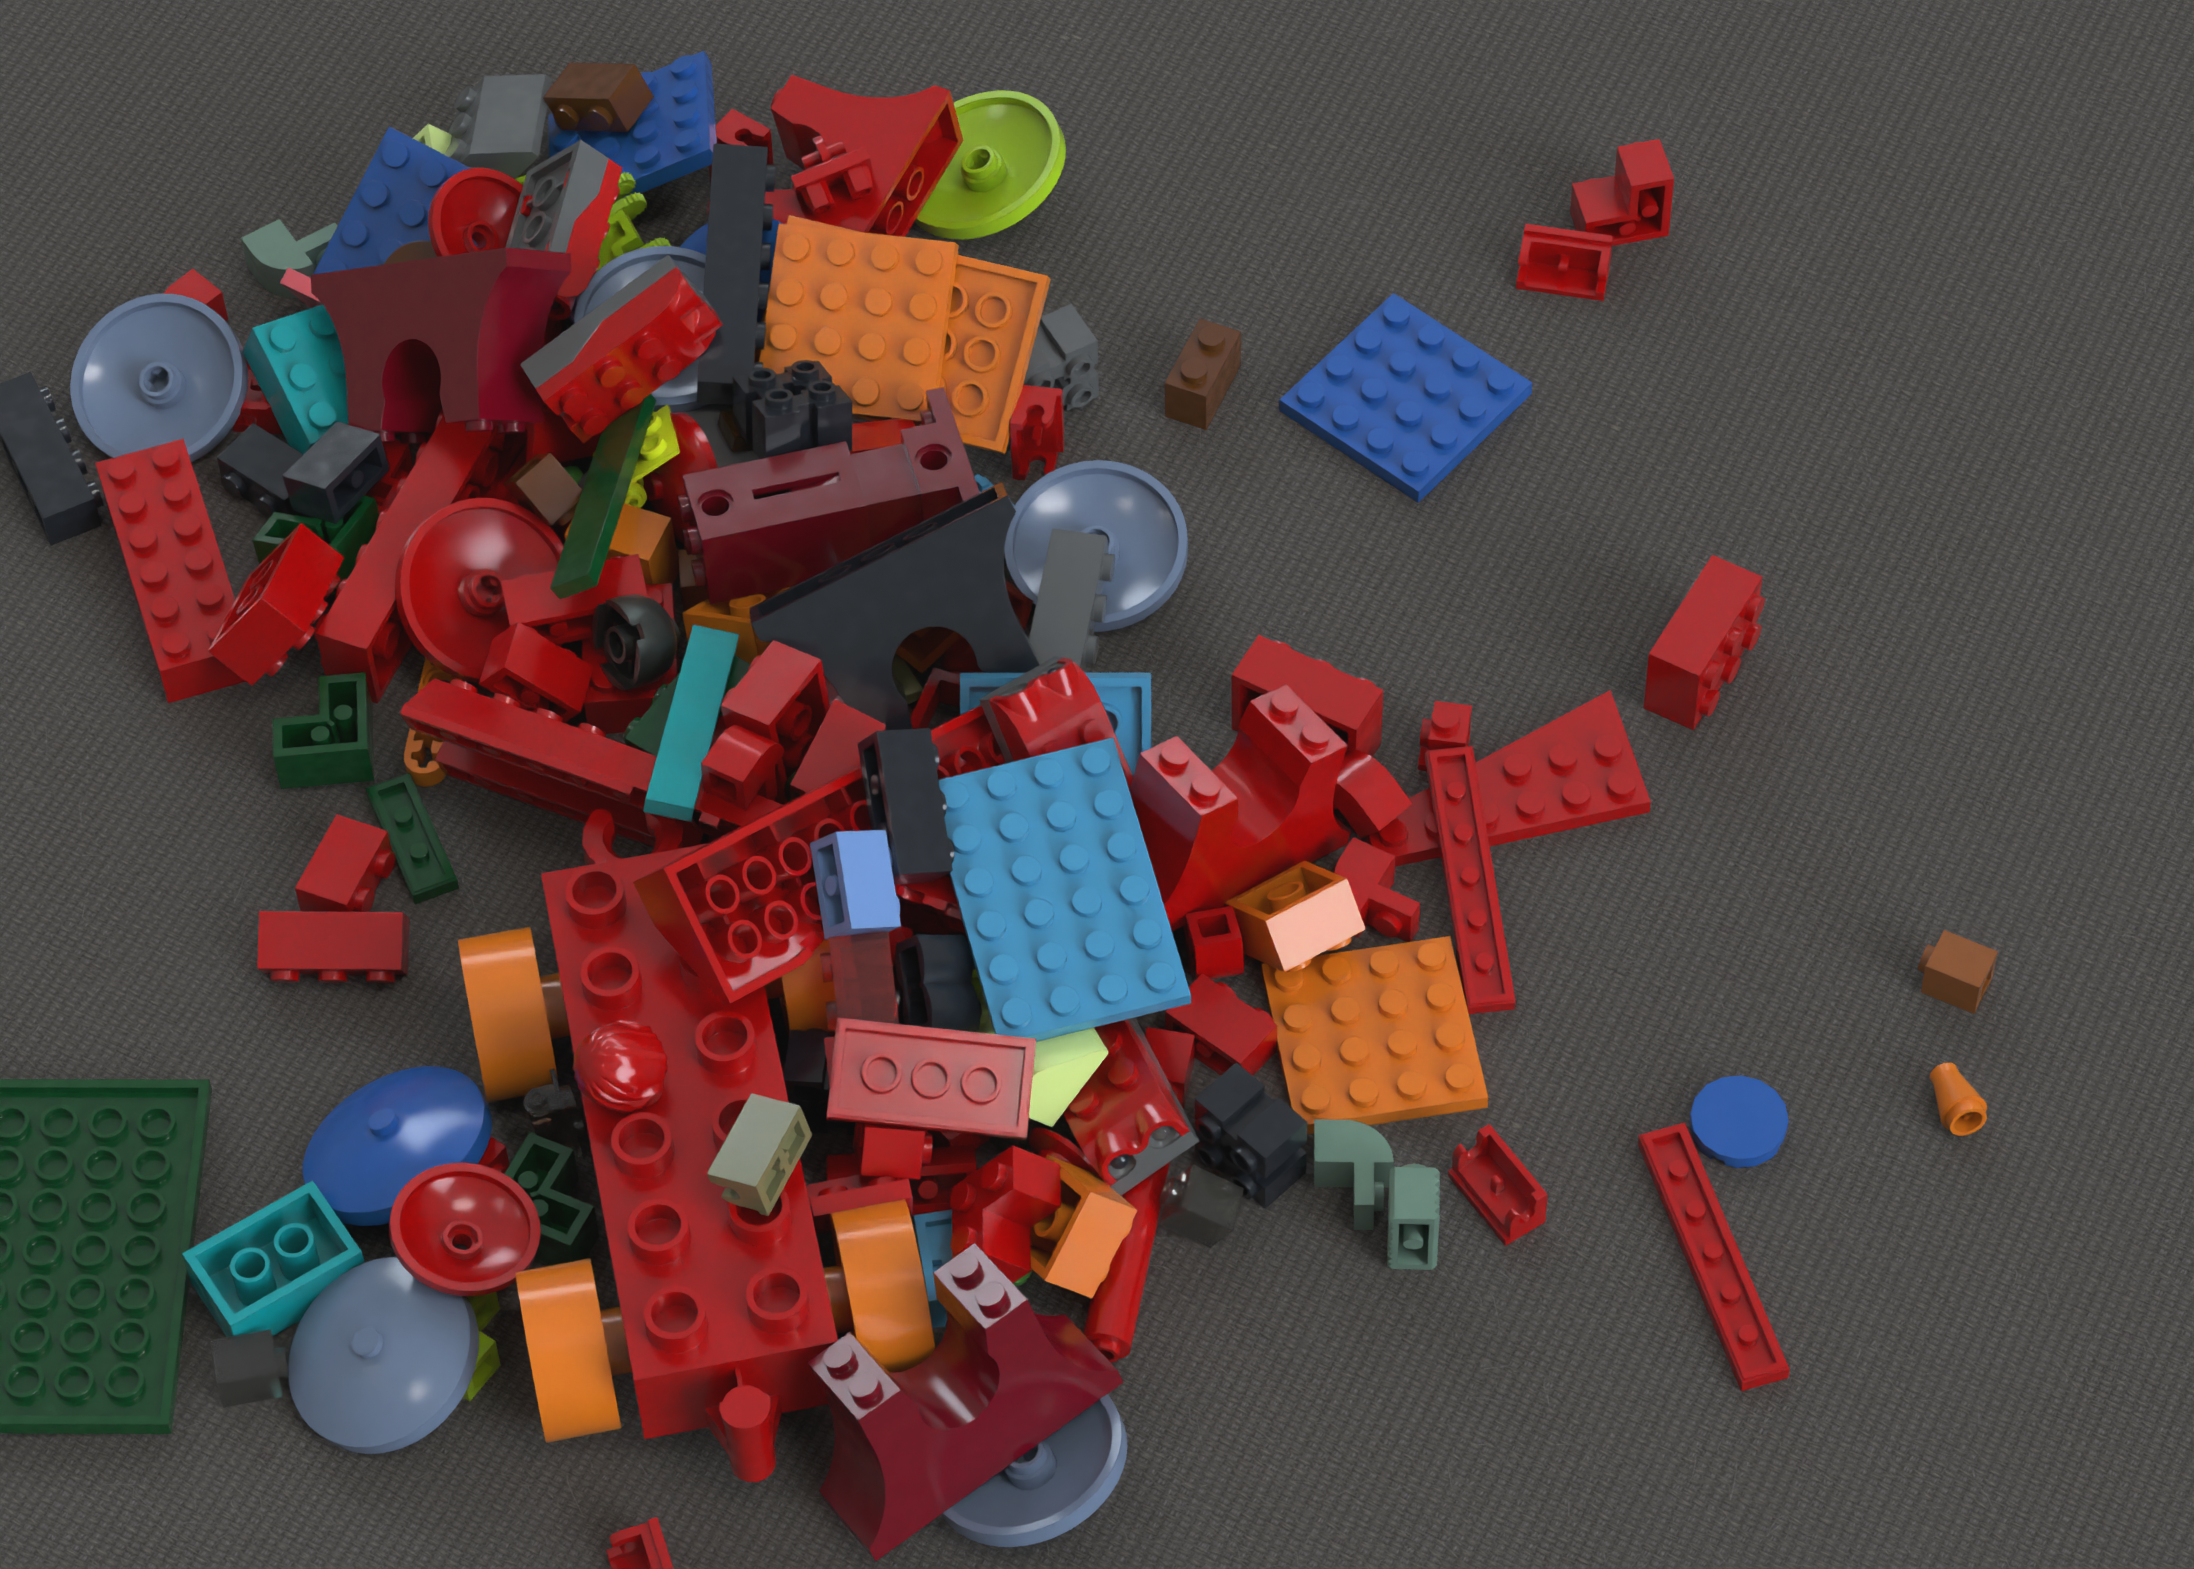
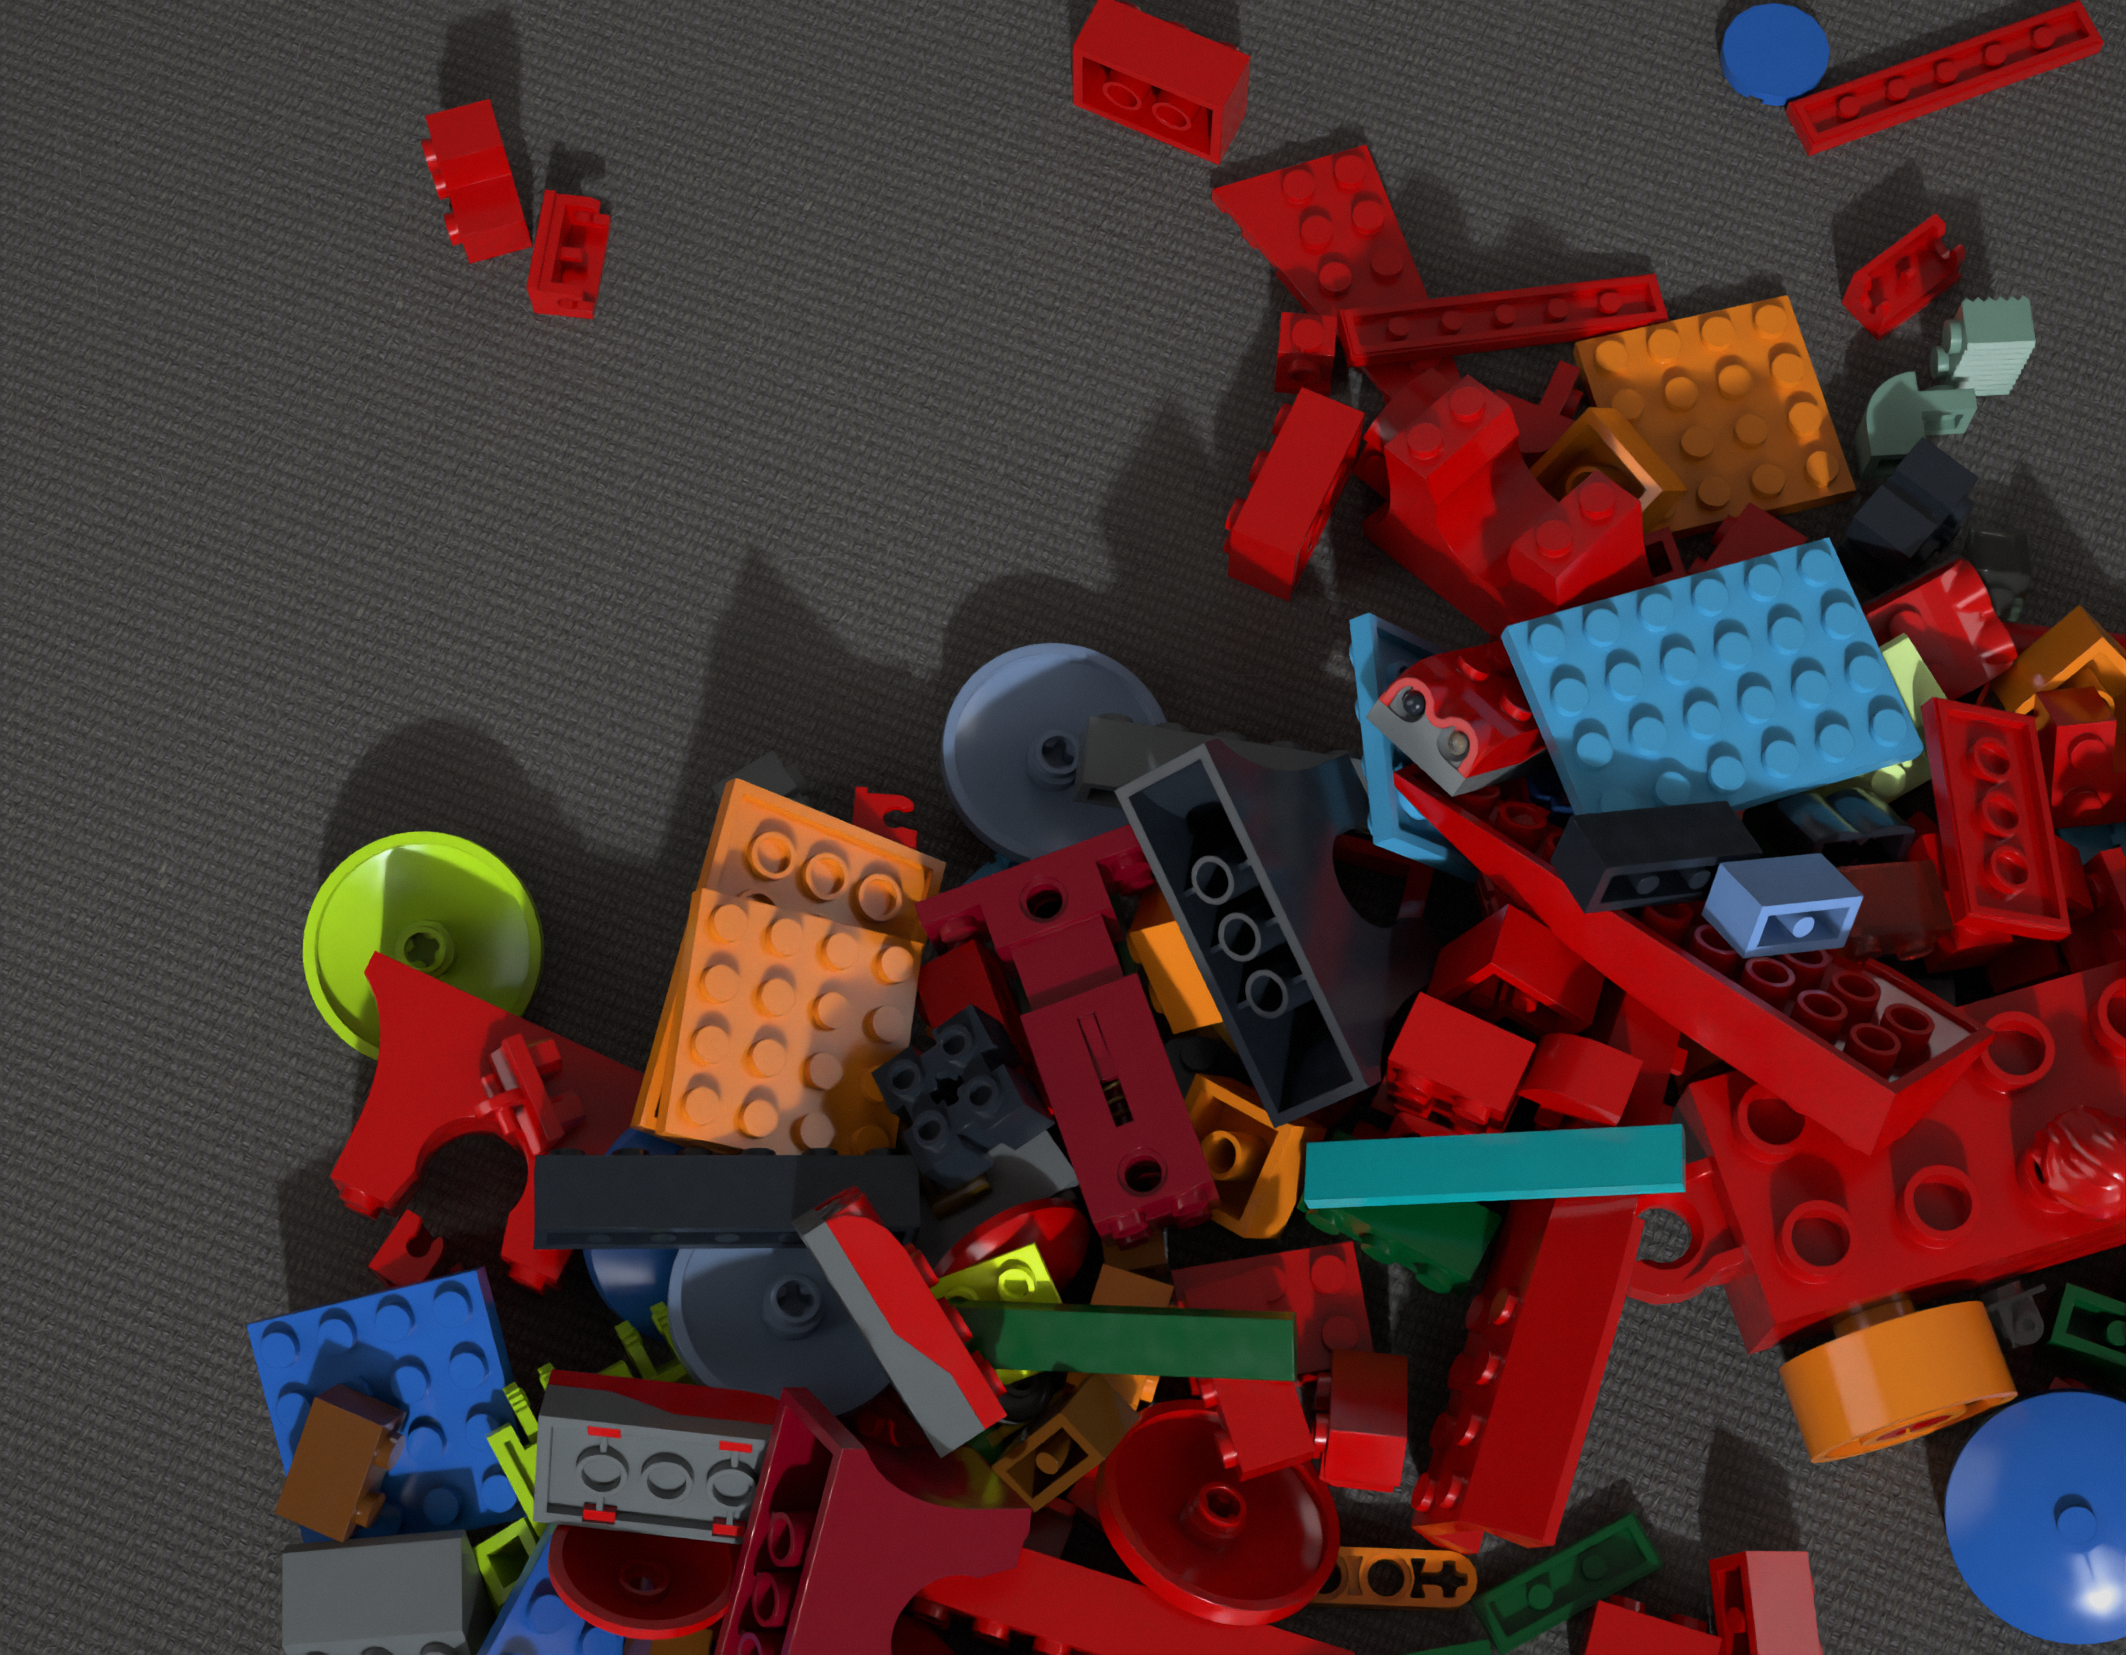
camera: 95 degrees left, 15 degrees up
pearl dark grey cylinder [592,594,680,691] -> none
reddish brown brick [1165,318,1241,430] -> none
blue plate [1279,293,1532,503] -> none

